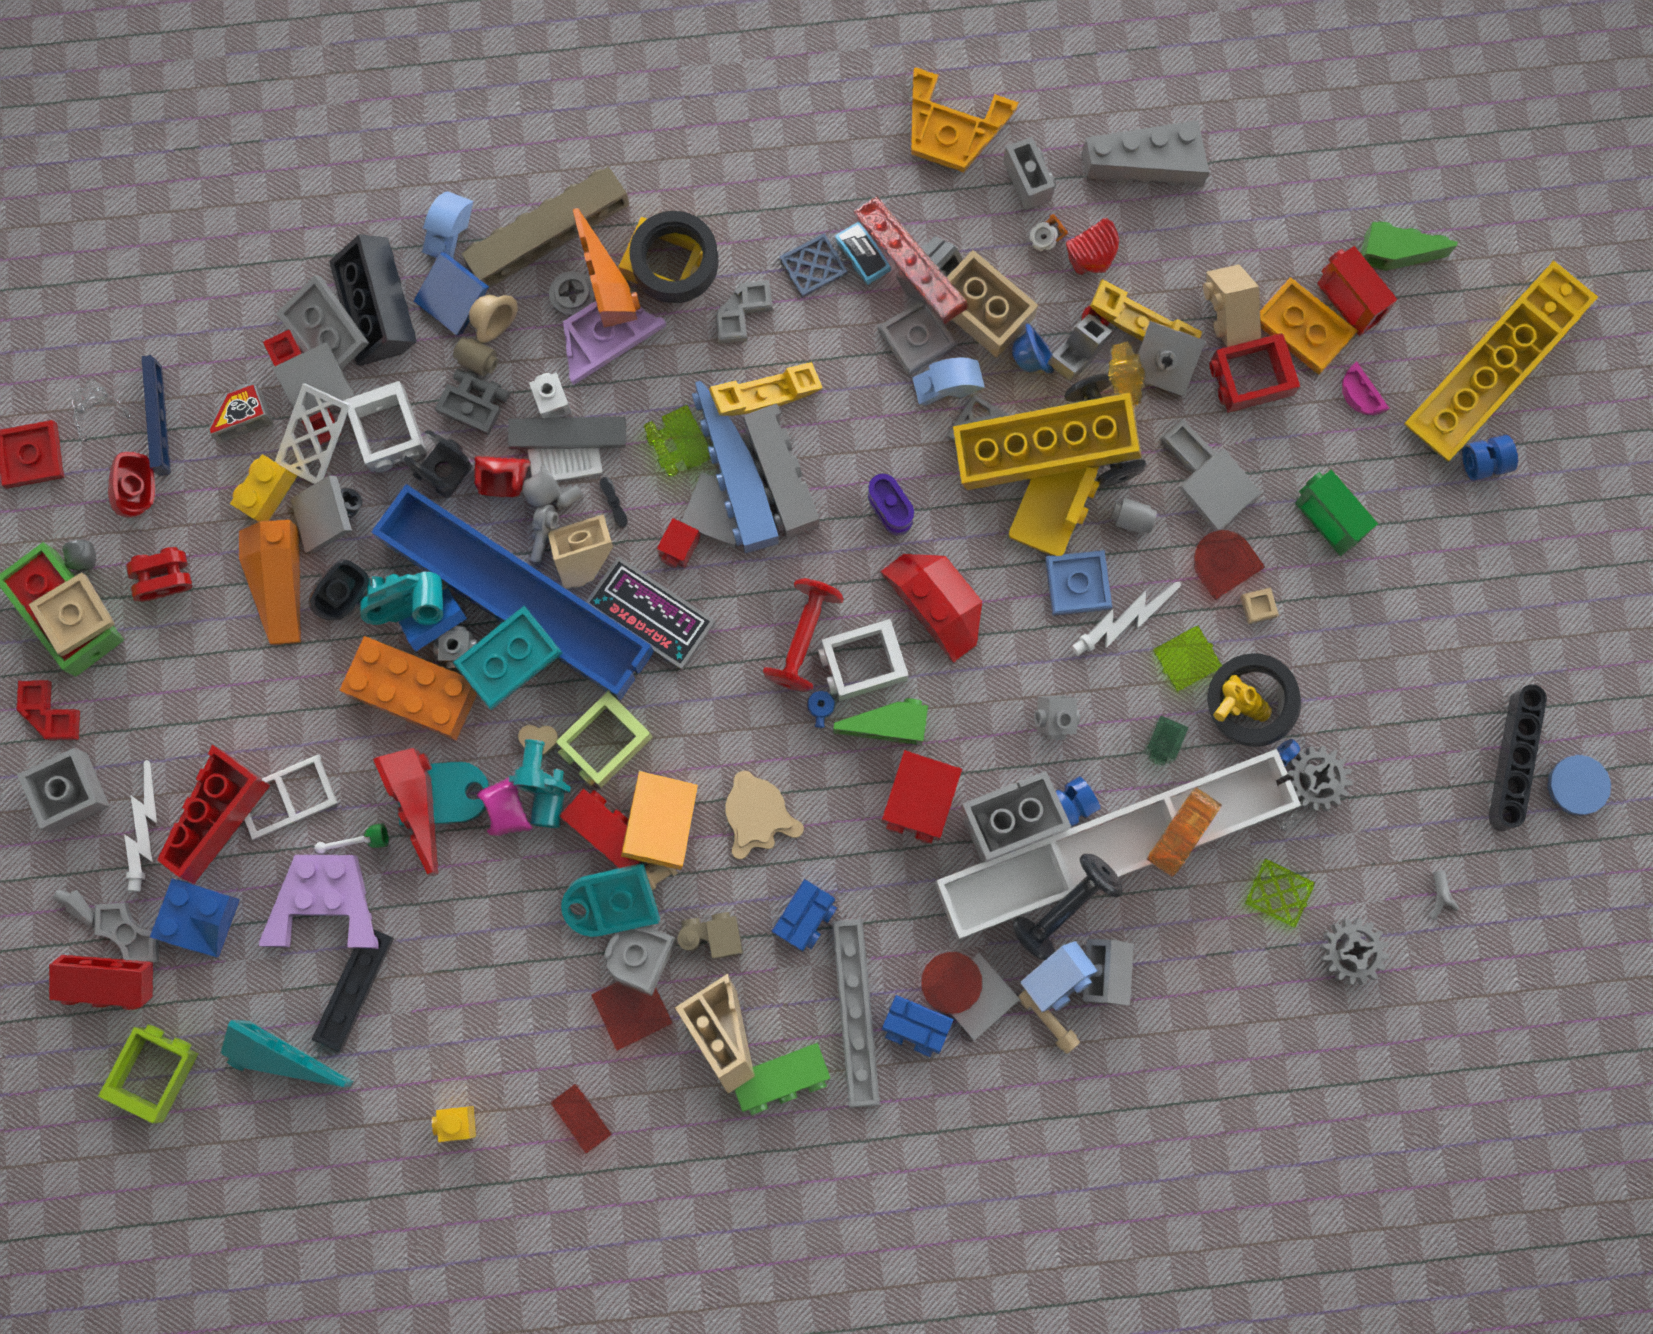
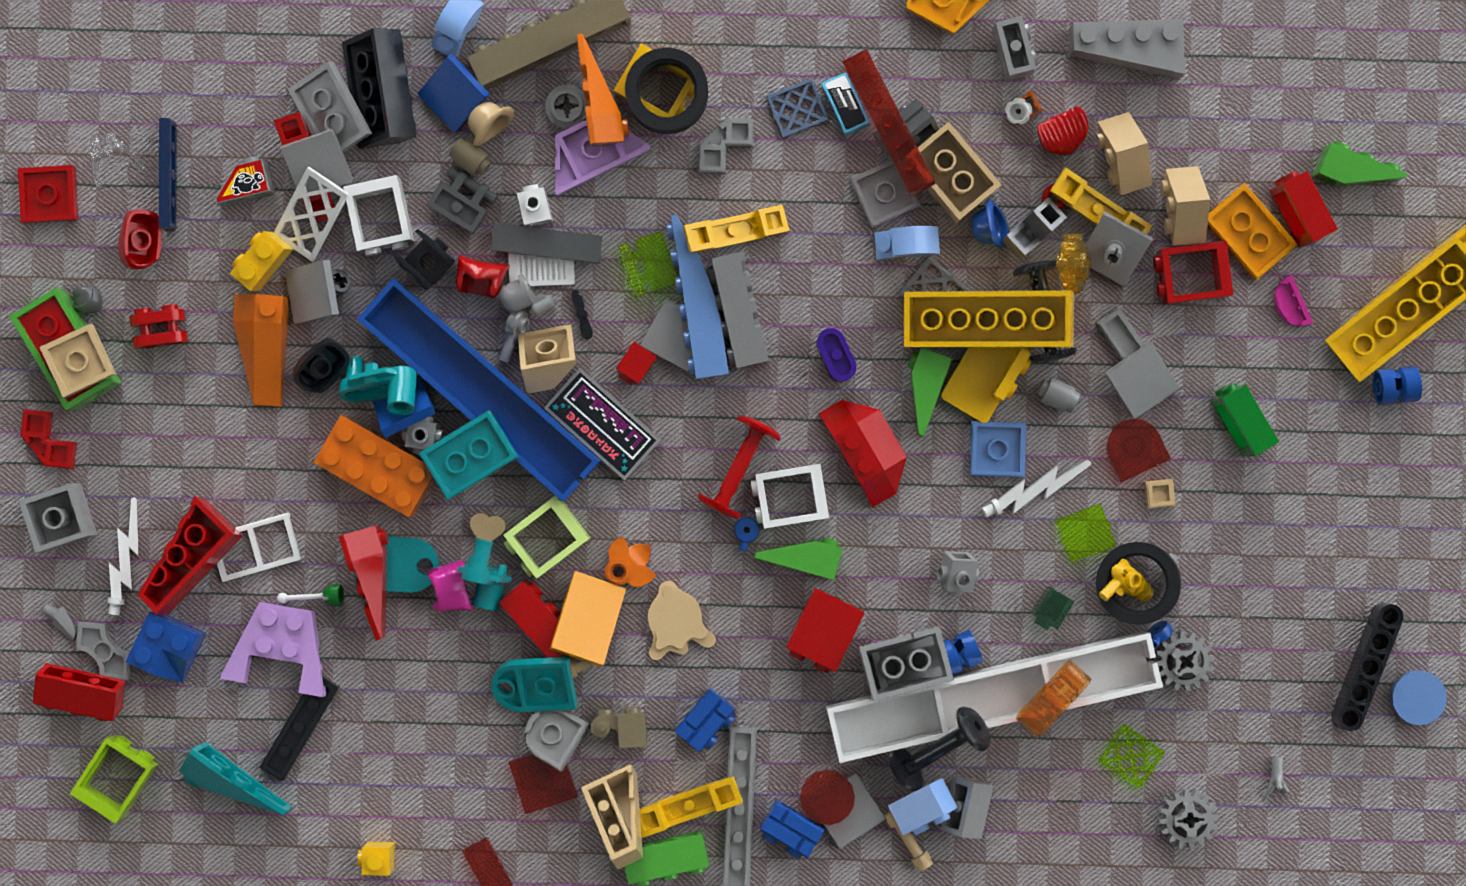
camera: 10 degrees right, 10 degrees up
none -> orange plate [605,537,656,587]
none -> yellow slope [640,776,743,838]
none -> bright green slope [907,347,952,436]
none -> tan brick [1095,112,1152,195]

